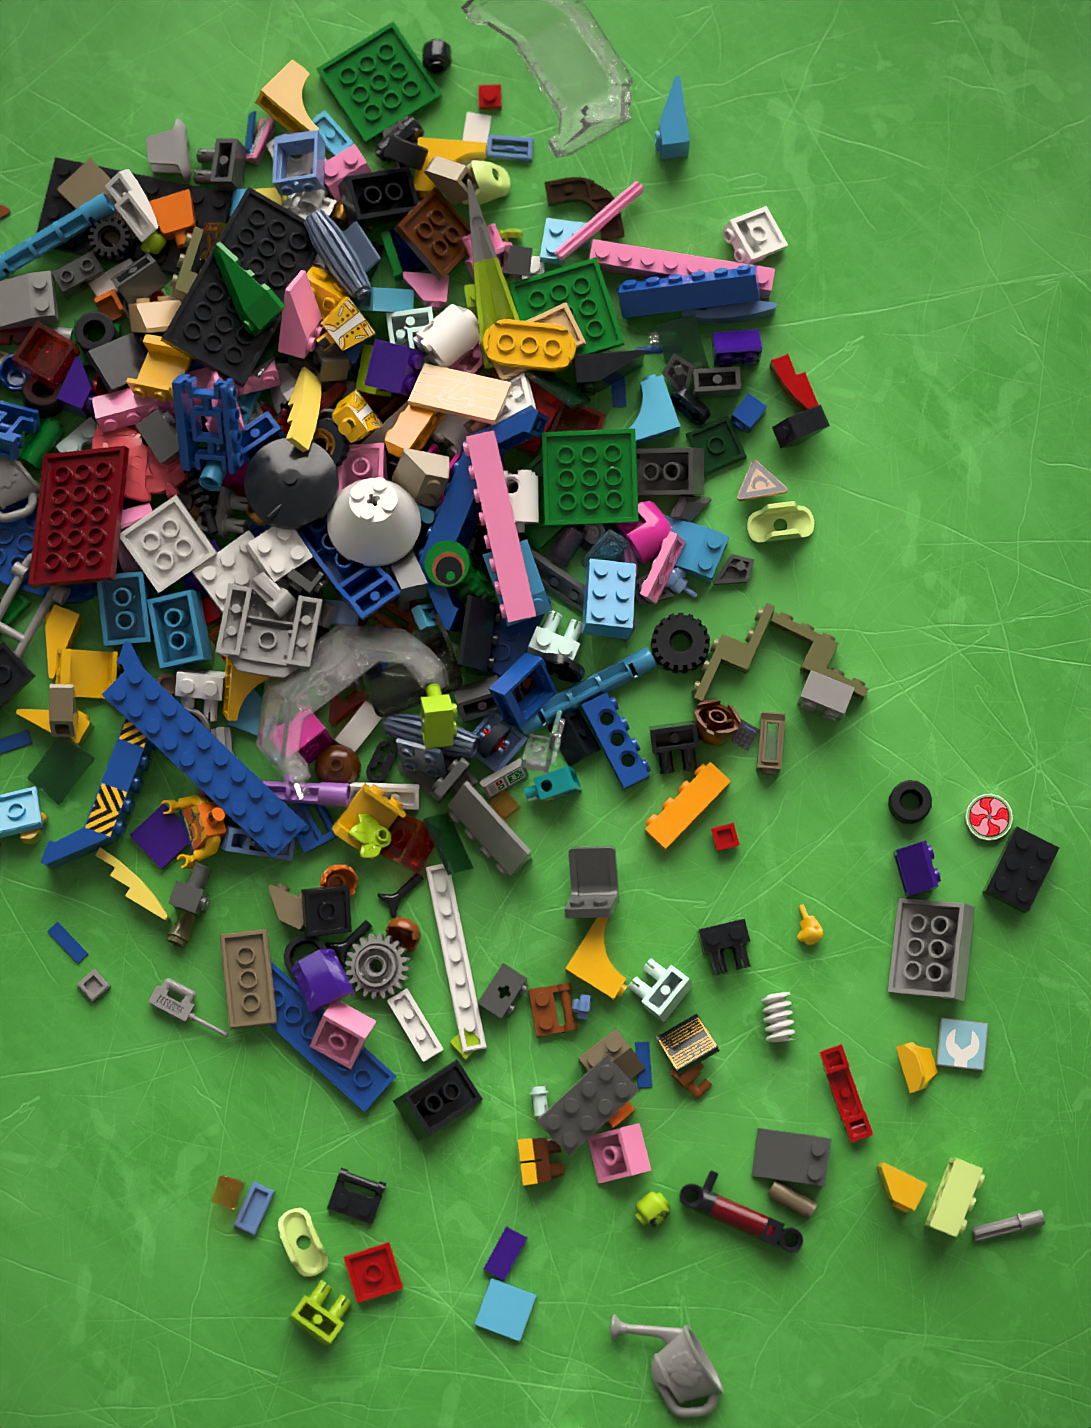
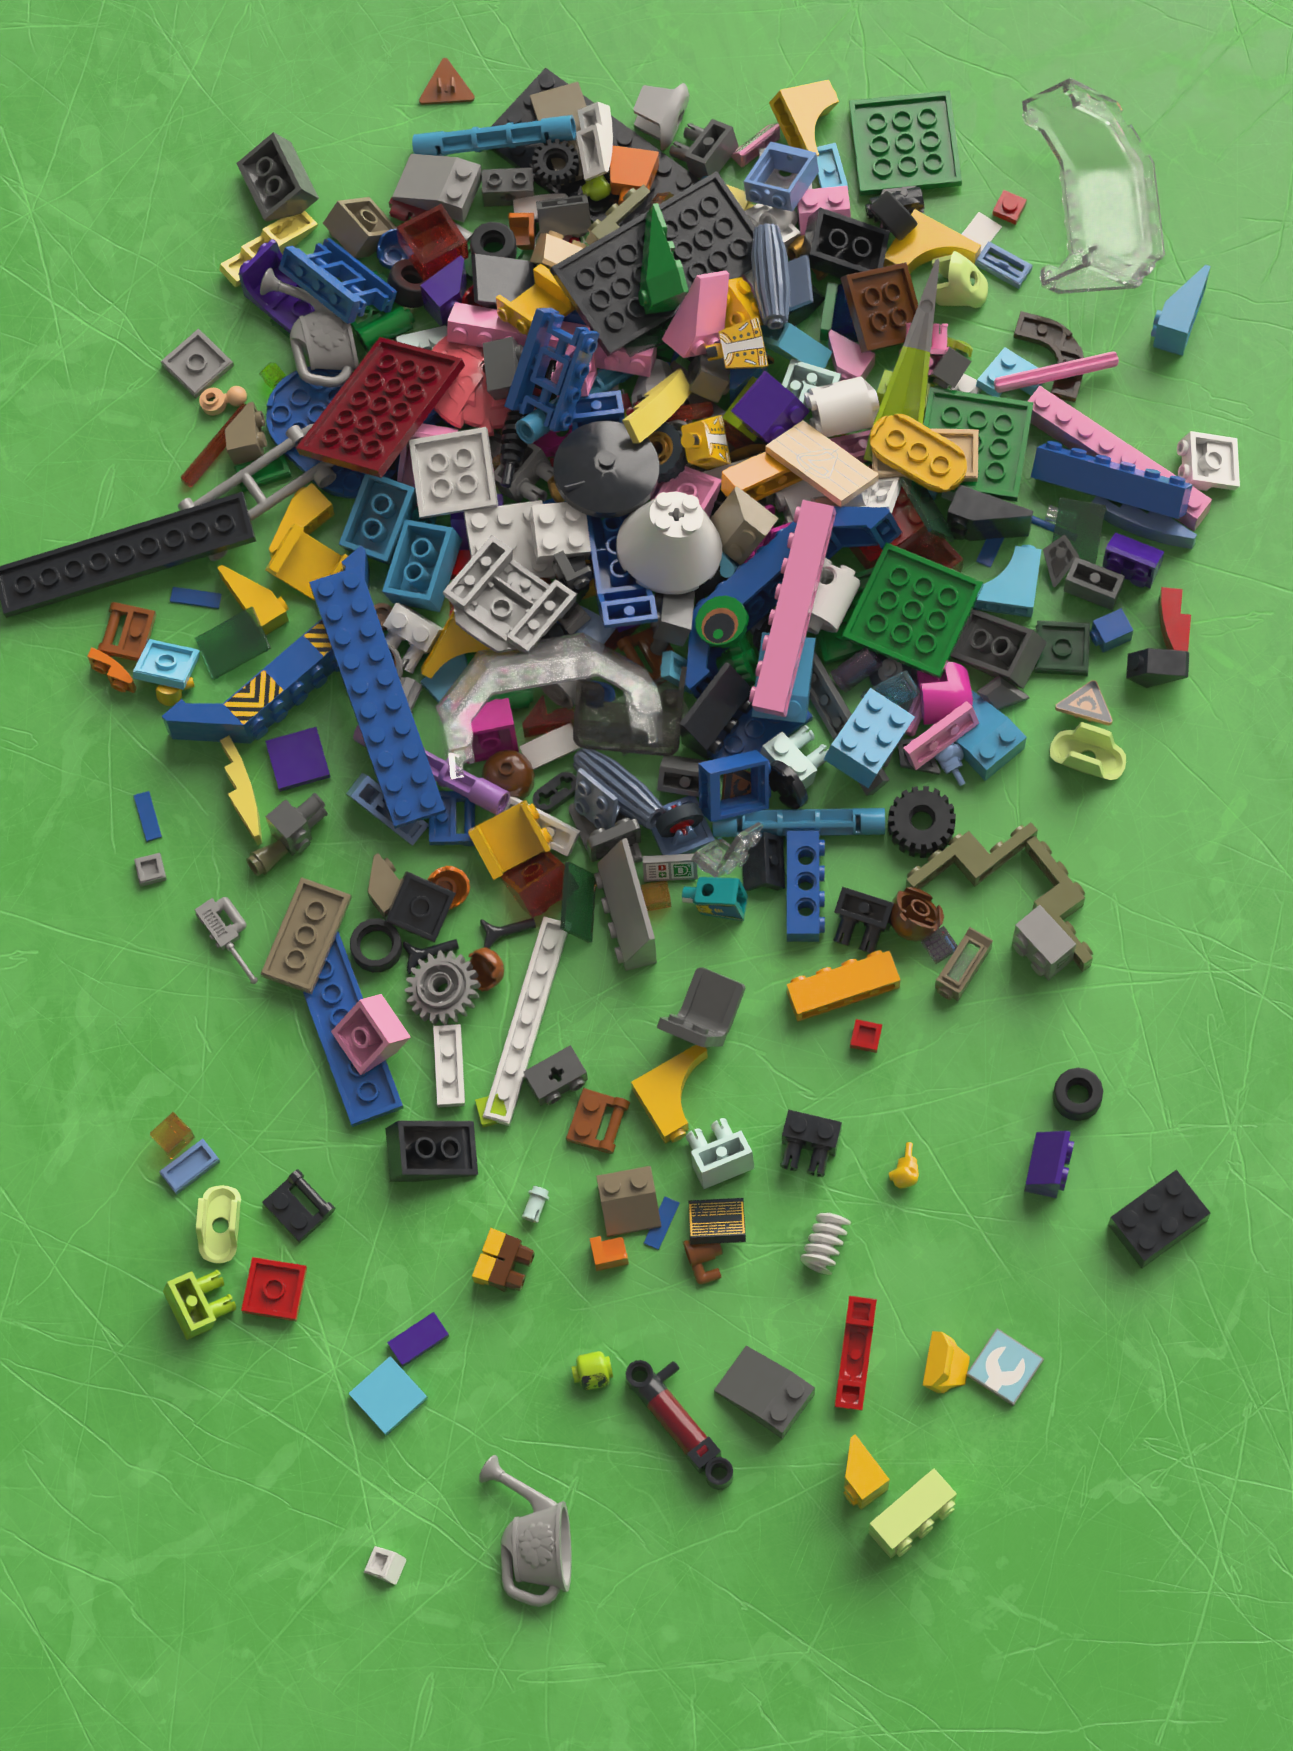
camera: 30 degrees right, 10 degrees down
dark tan slope [49,684,79,737] -> none
torso [161,795,227,869] -> none
blue window [245,111,256,154] -> none
light grey piece [249,572,297,619] -> none
dark purple slope [291,949,355,1016] -> none
lime plate [348,814,391,859] -> none
lime brick [421,684,457,749] -> none
black head [422,38,452,74] -> none
dark tan slope [424,156,478,205] -> none
dark grey plate [536,1054,640,1156] -> none
medium blue plate [572,994,591,1020] -> none
bright pink slope [588,1123,651,1183] -> none
black beam [670,387,711,426] -> none
dark grey piece [713,554,754,585] -> none
dark tan piece [768,1180,817,1219] -> none
light grey slope [888,898,975,1001] -> none
tile [965,794,1013,841] -> none
light grey axle [973,1209,1045,1241] -> none

